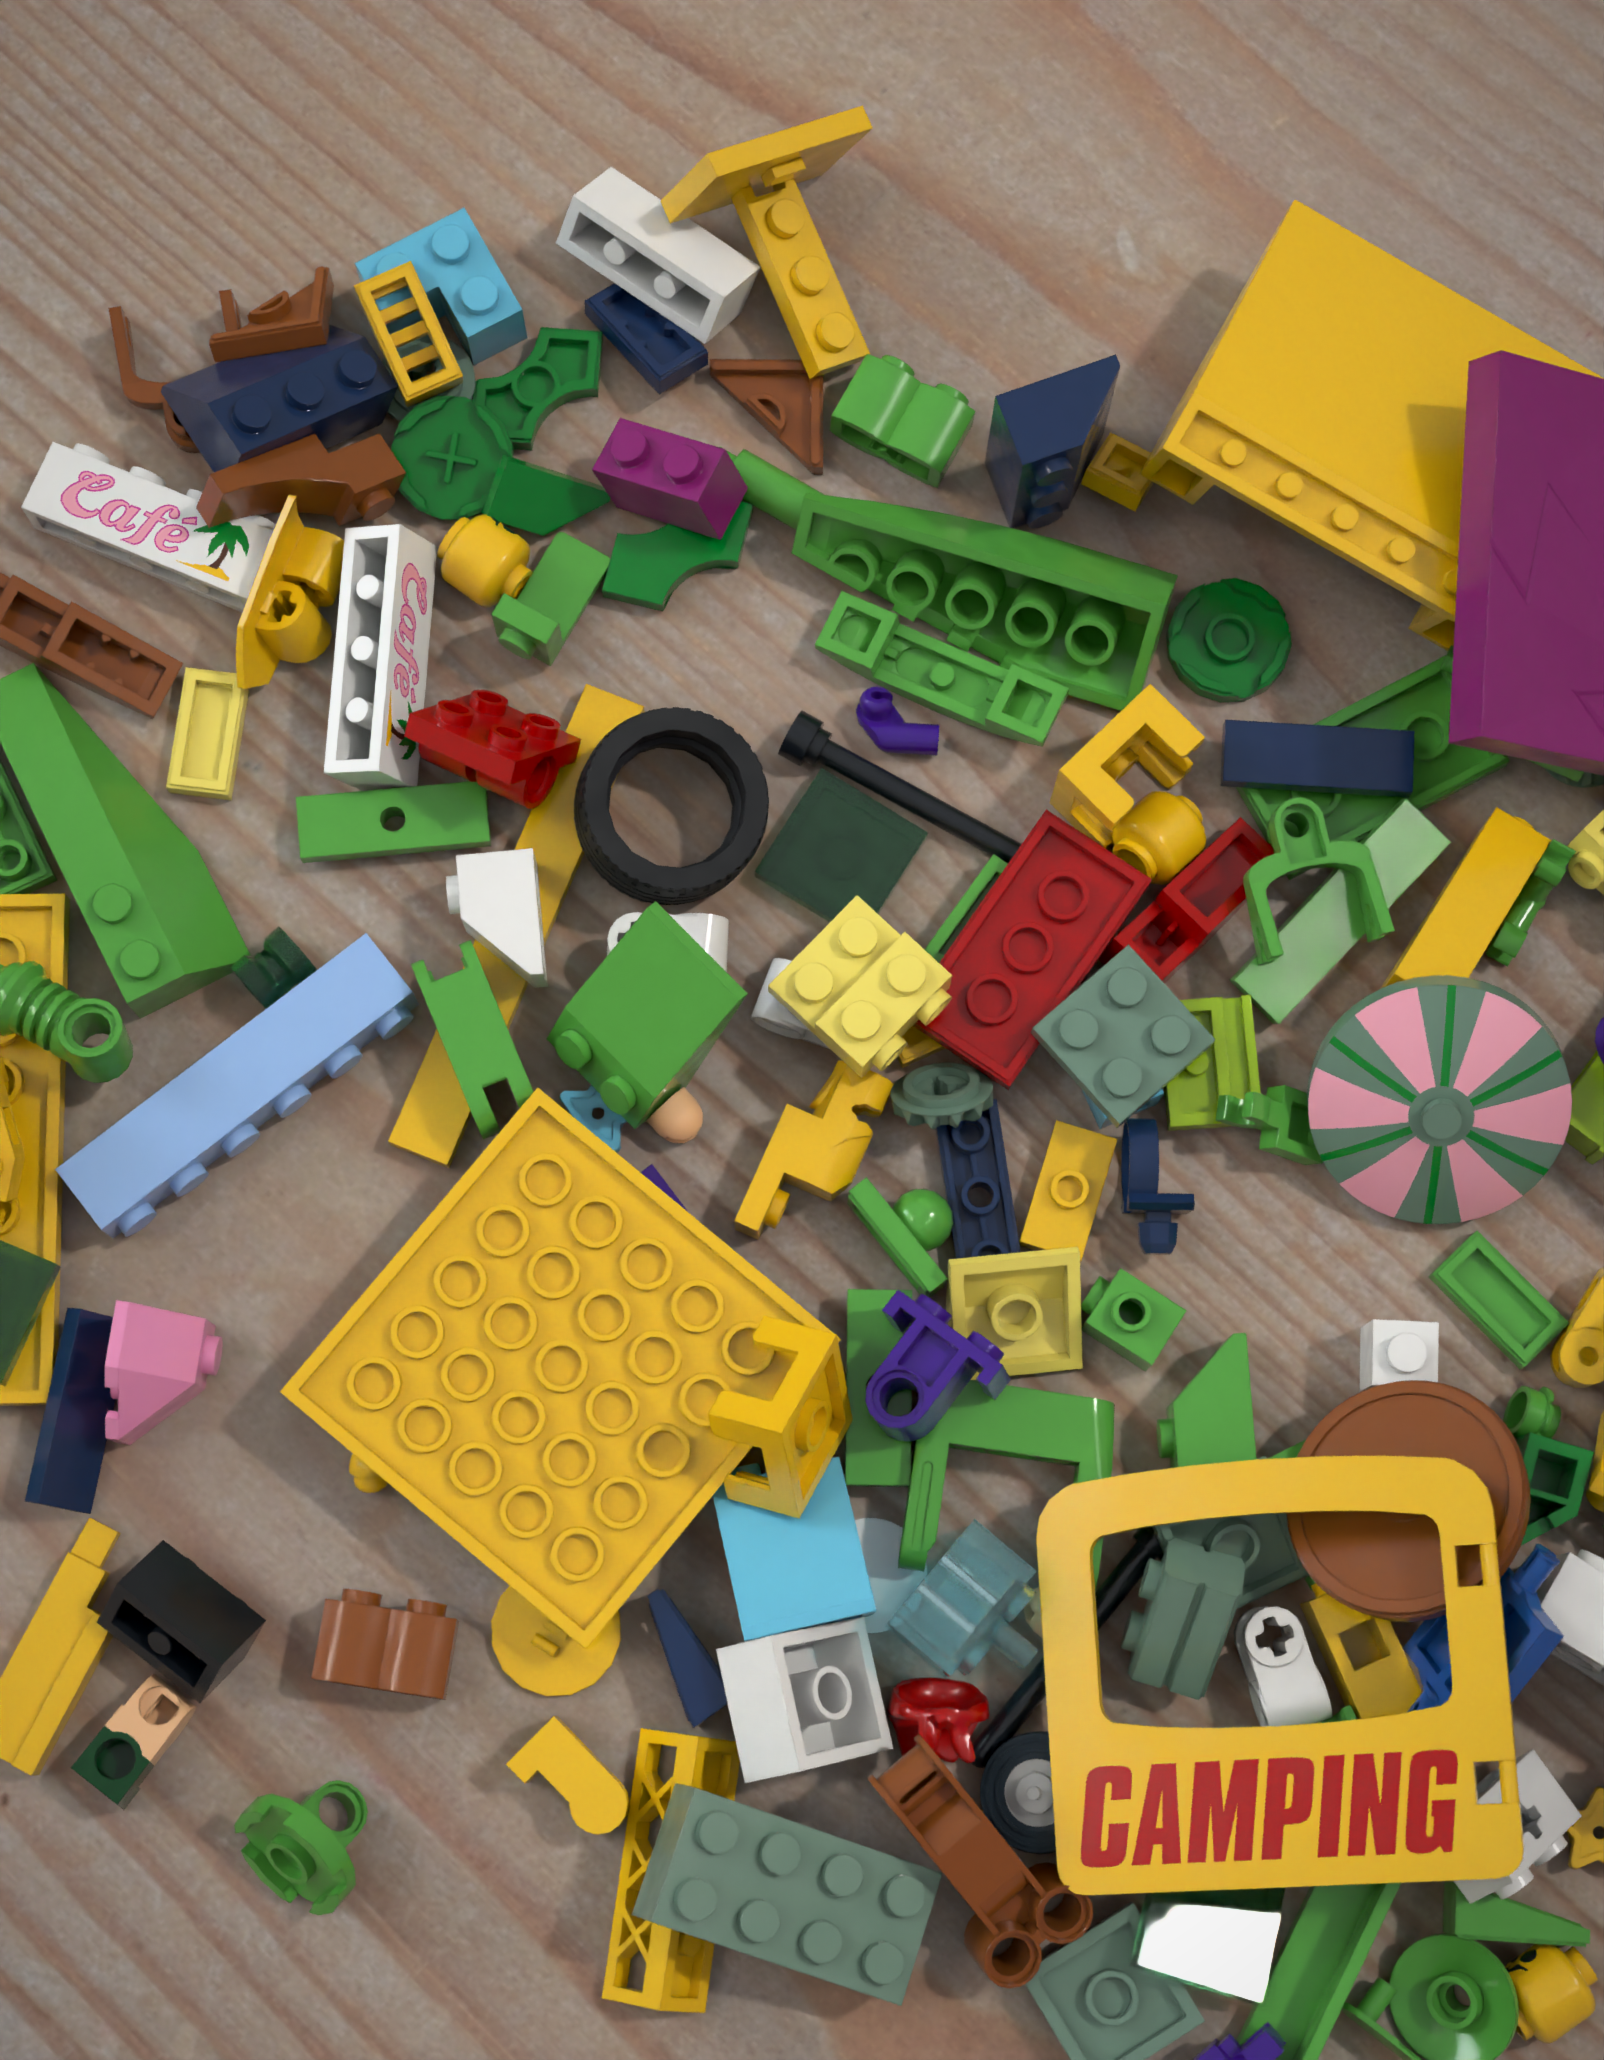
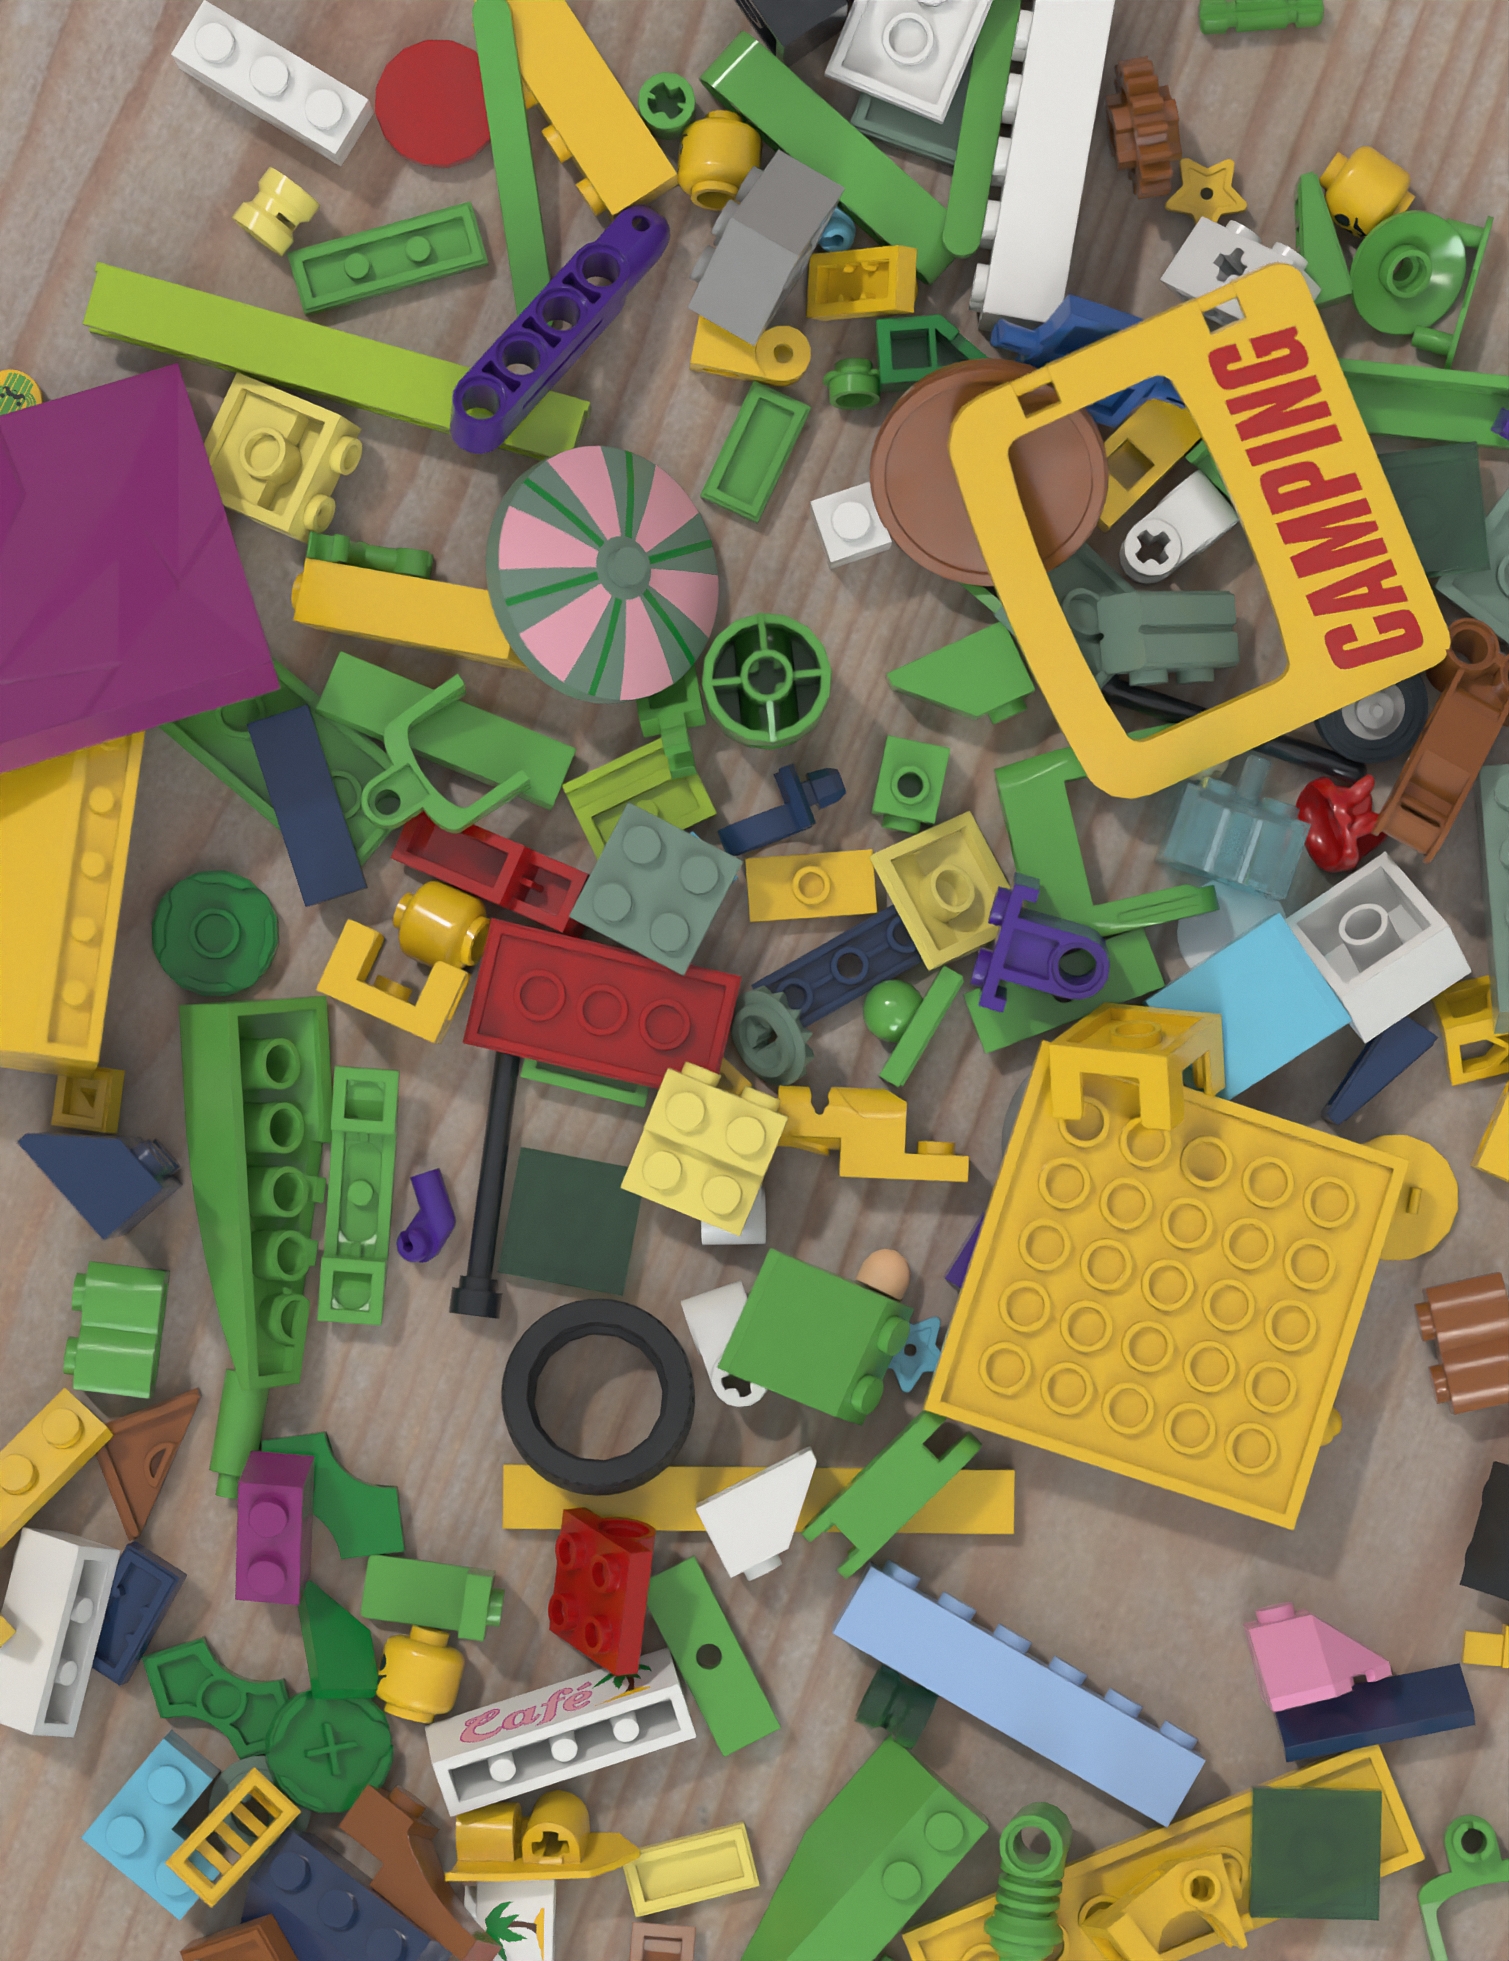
camera: 110 degrees left, 10 degrees up
none -> bright green cylinder [702,613,832,750]

